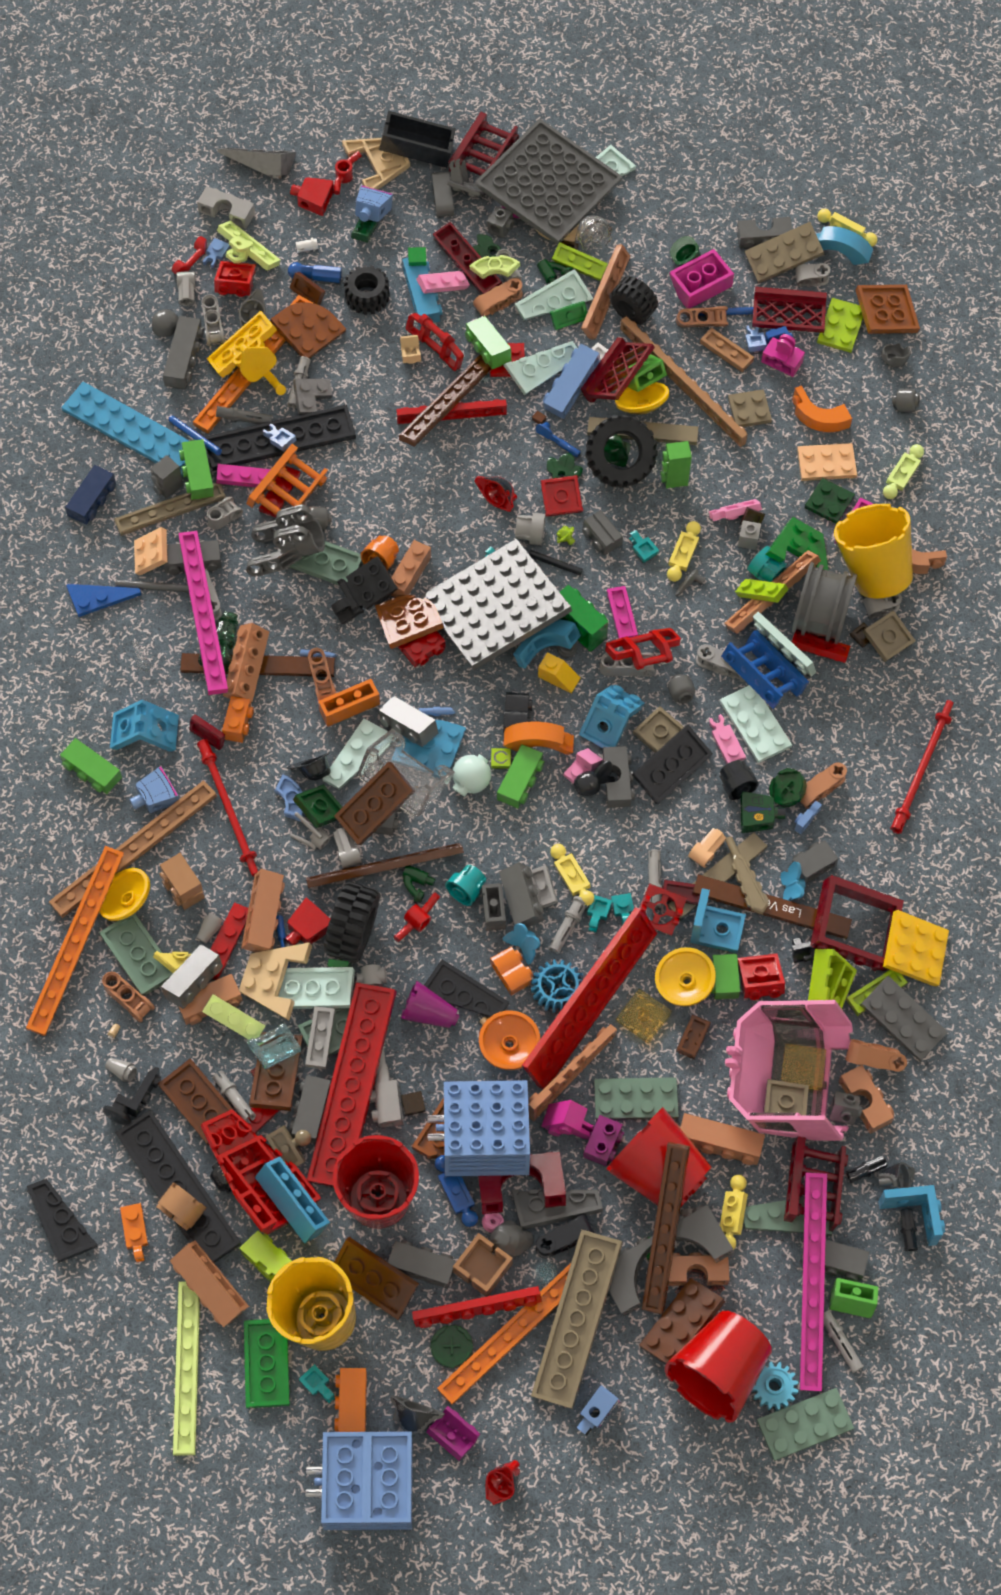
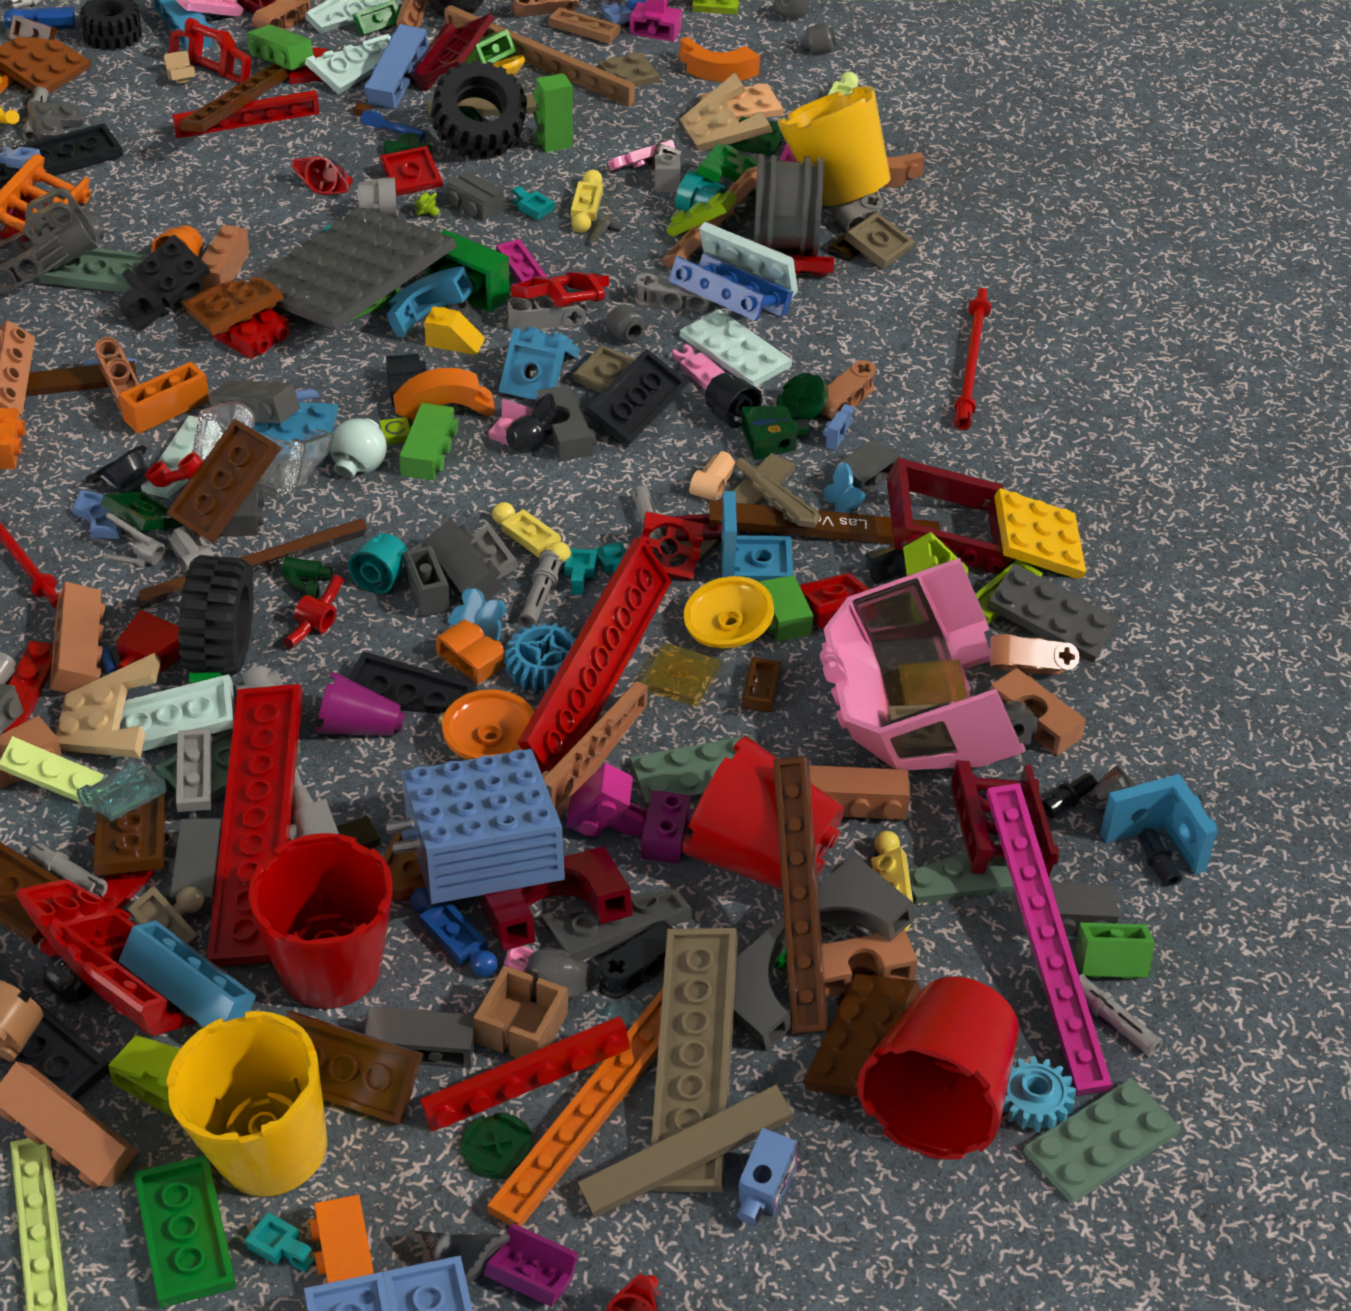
camera: 15 degrees left, 20 degrees down
none -> red bar [145,452,203,487]
none -> dark tan tile [578,1084,794,1218]
none -> tan wing [680,73,773,151]

